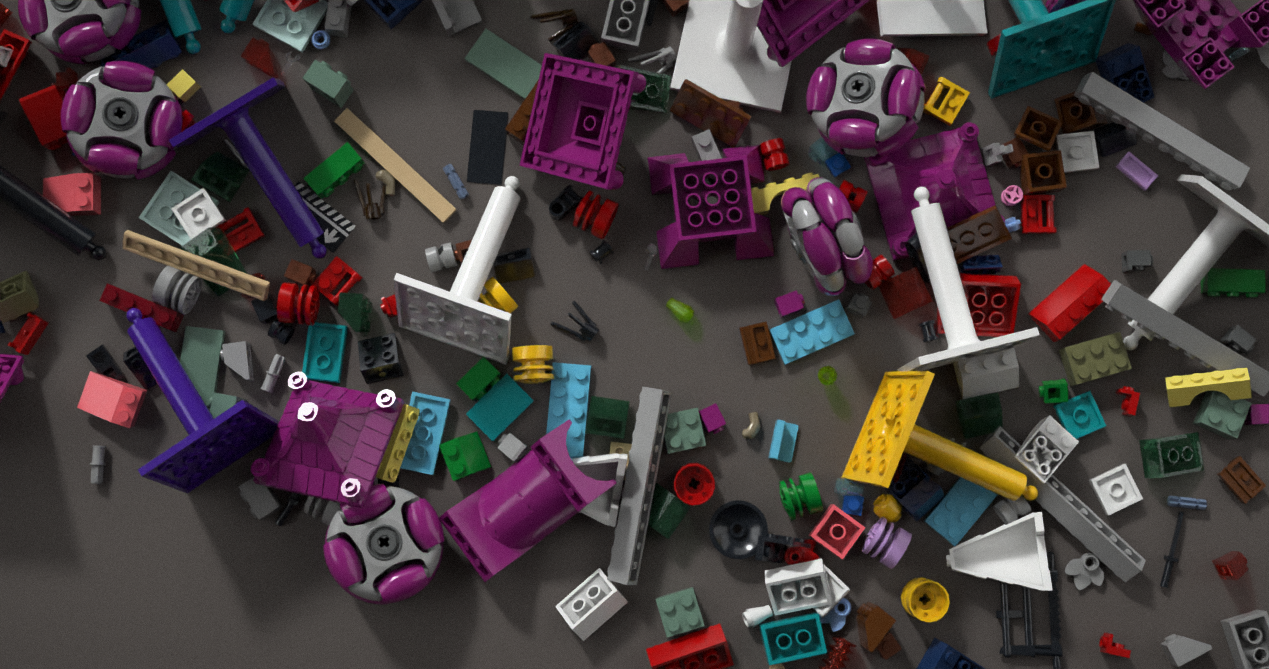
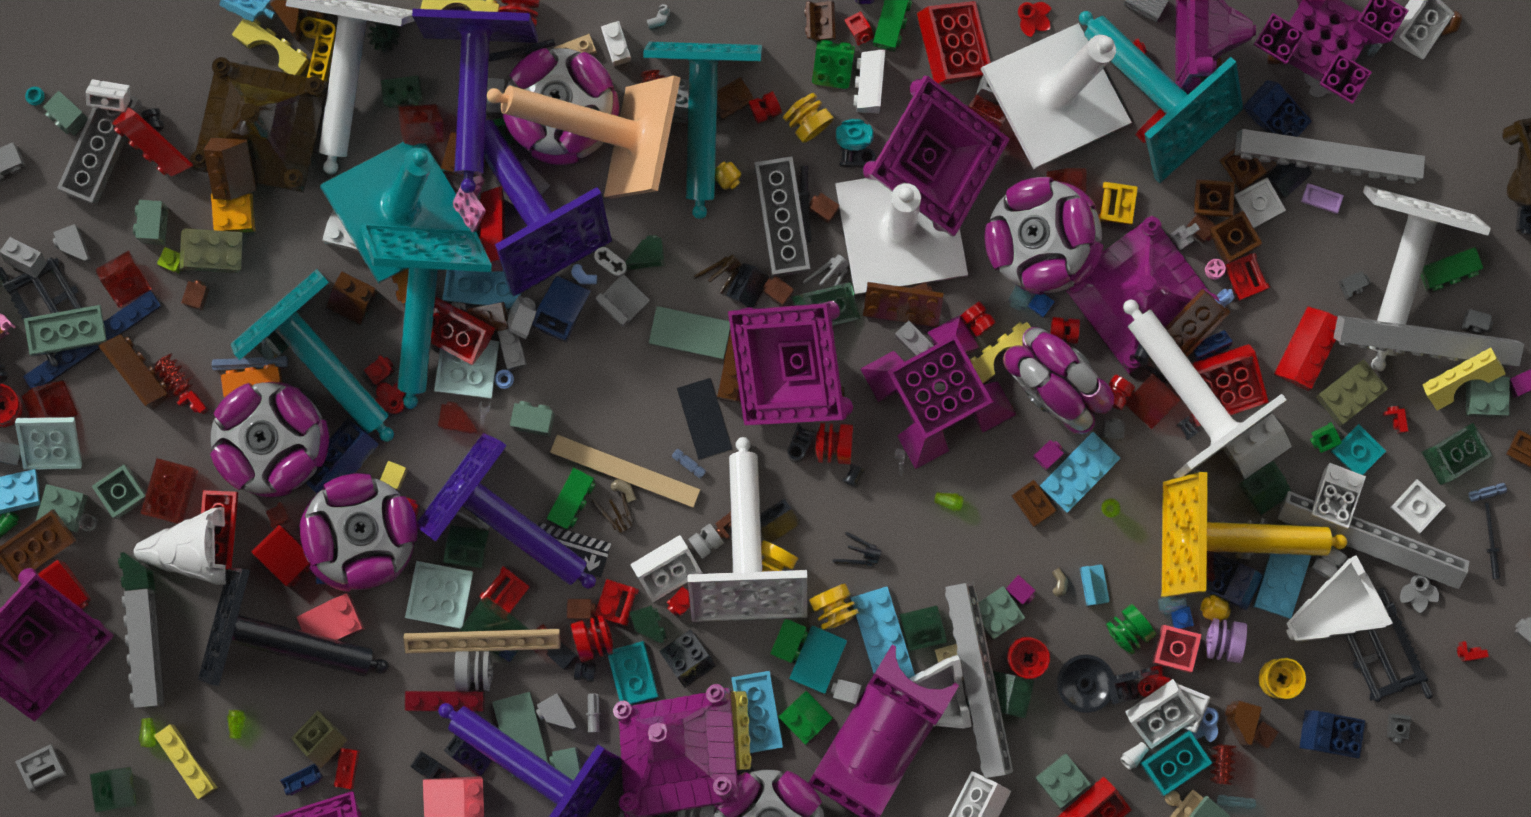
camera: 20 degrees left, 0 degrees up
white plate [171,188,226,241] -> none
none -> red plate [375,382,406,414]
none -> white slope [630,535,702,602]

